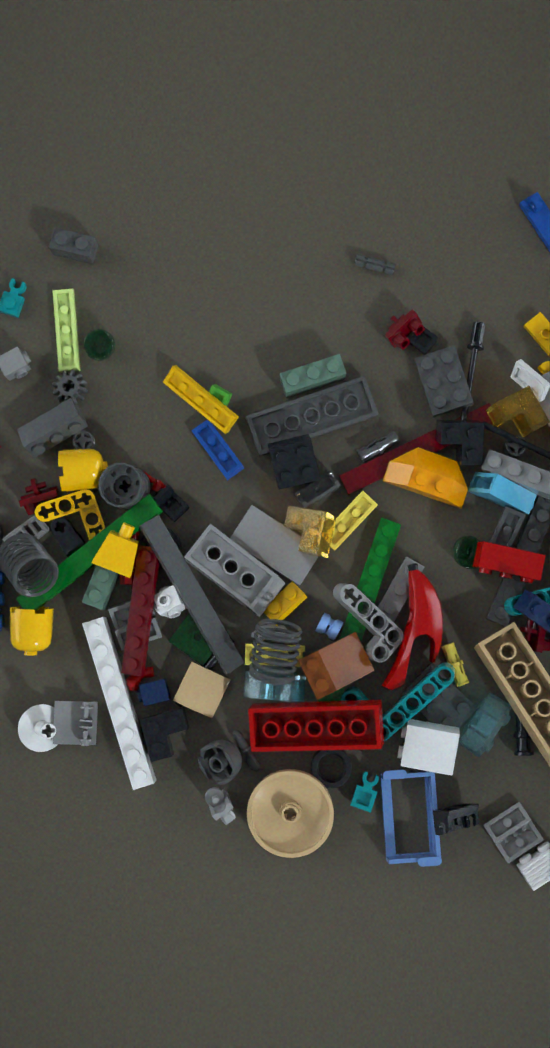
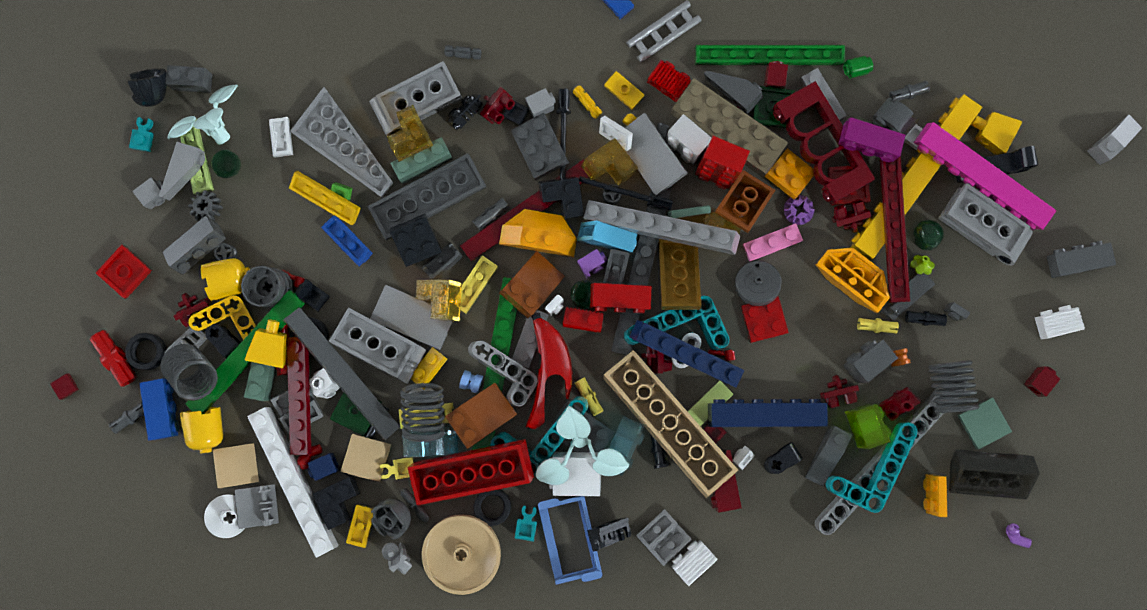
camera: 15 degrees left, 0 degrees up
none -> black hair [128,68,167,107]
none -> light grey slope [159,142,205,201]
none -> light aqua plant [167,84,238,145]
none -> tan slope [213,443,259,488]
none -> white plate [269,117,293,158]
none -> light grey wing [290,87,393,198]
none -> yellow plate [346,504,373,548]
none -> light grey hinge [369,61,463,136]
none -> light yellow plate [380,457,414,479]
none -> clear yellow brick [387,104,433,162]
none -> black hinge [446,94,483,130]
none -> dark orange slope [499,251,565,319]
none -> light grey brick [525,88,556,118]
none -> light aqua plant [536,406,629,485]
none -> white plate [545,294,564,316]
none -> red brick [563,307,604,333]
none -> yellow axle [573,85,602,119]
none -> medium lavender brick [577,249,608,279]

